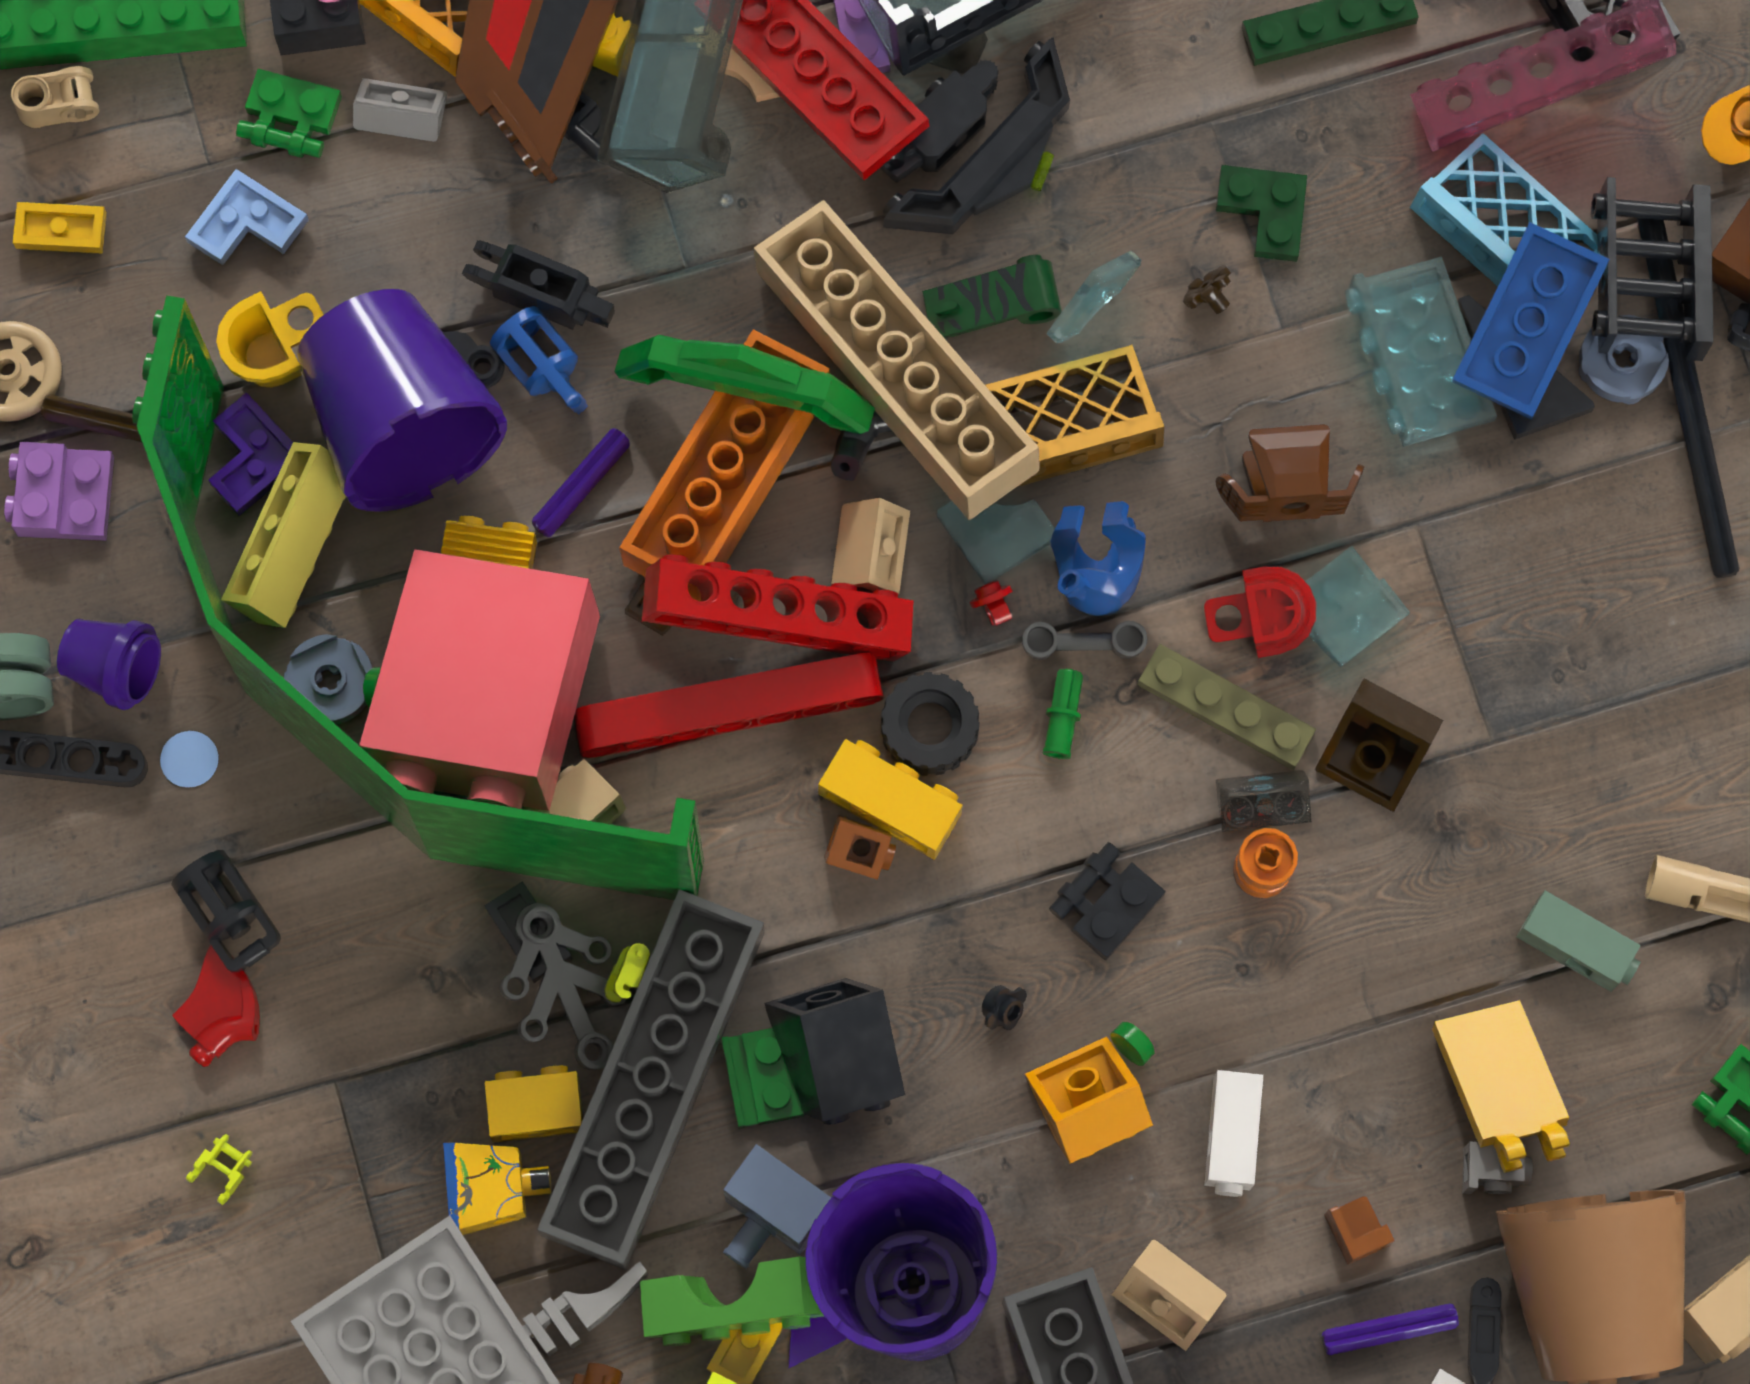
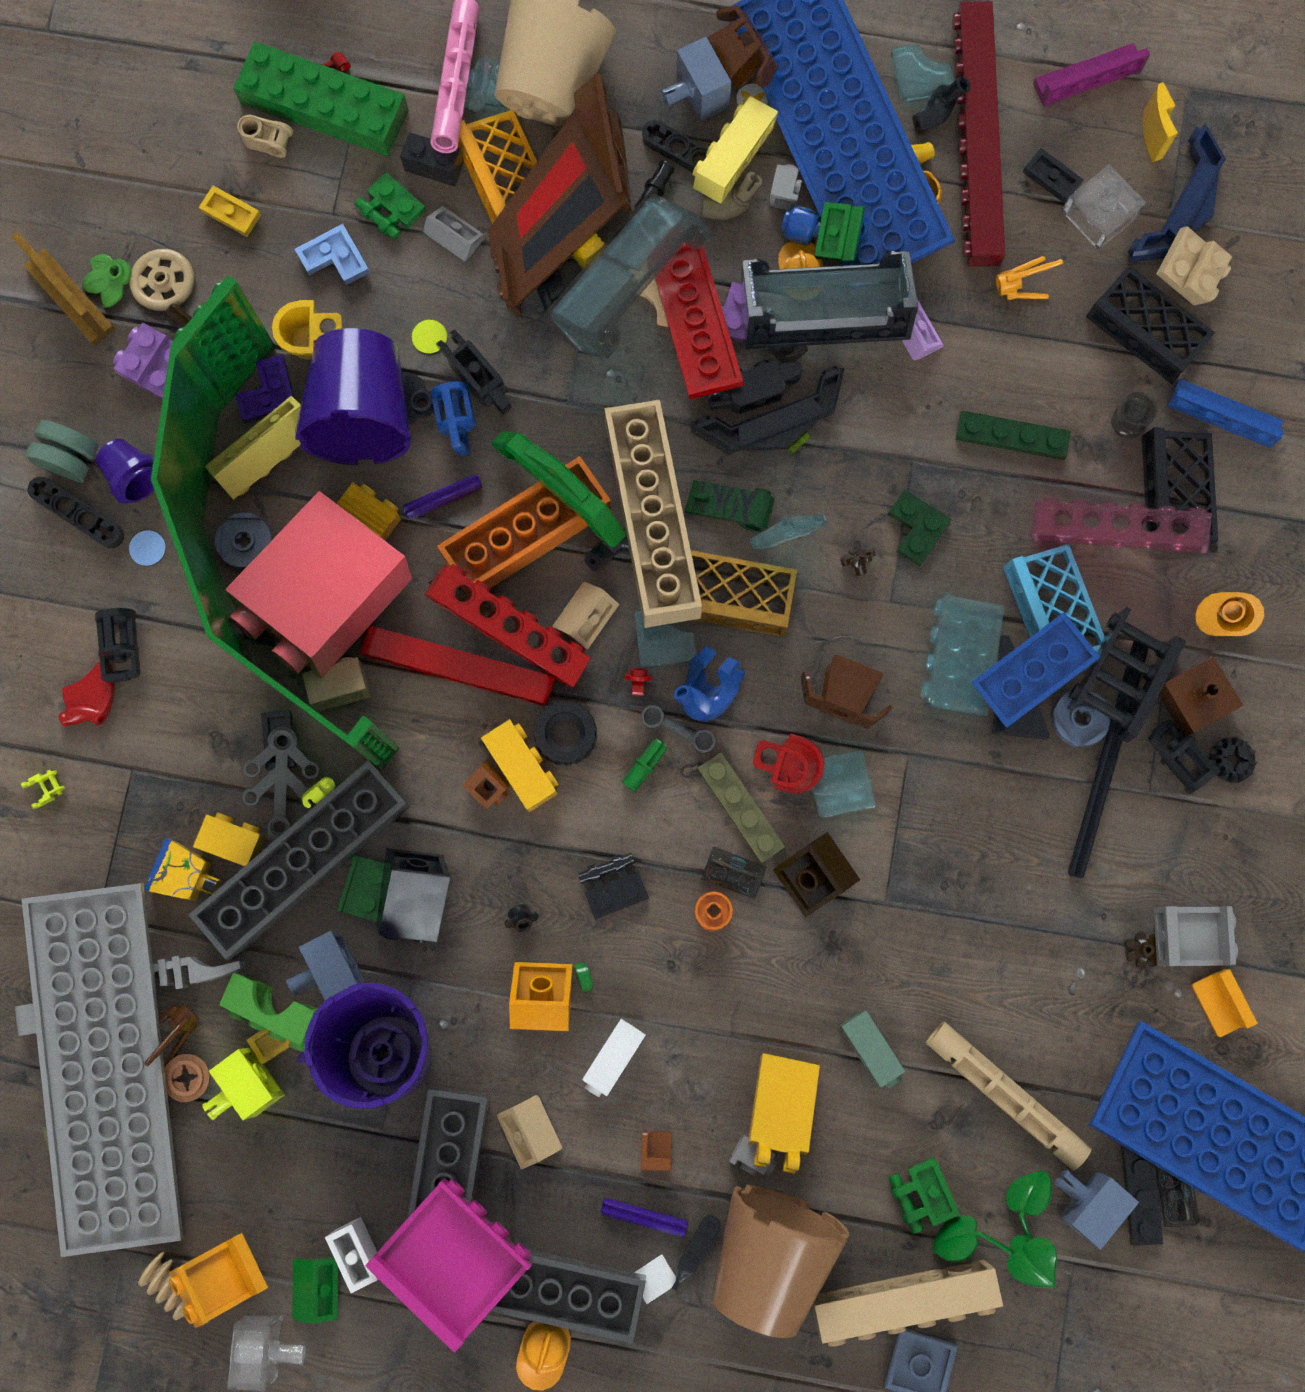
camera: 30 degrees right, 5 degrees up
none -> neon yellow sticker [412,320,447,354]

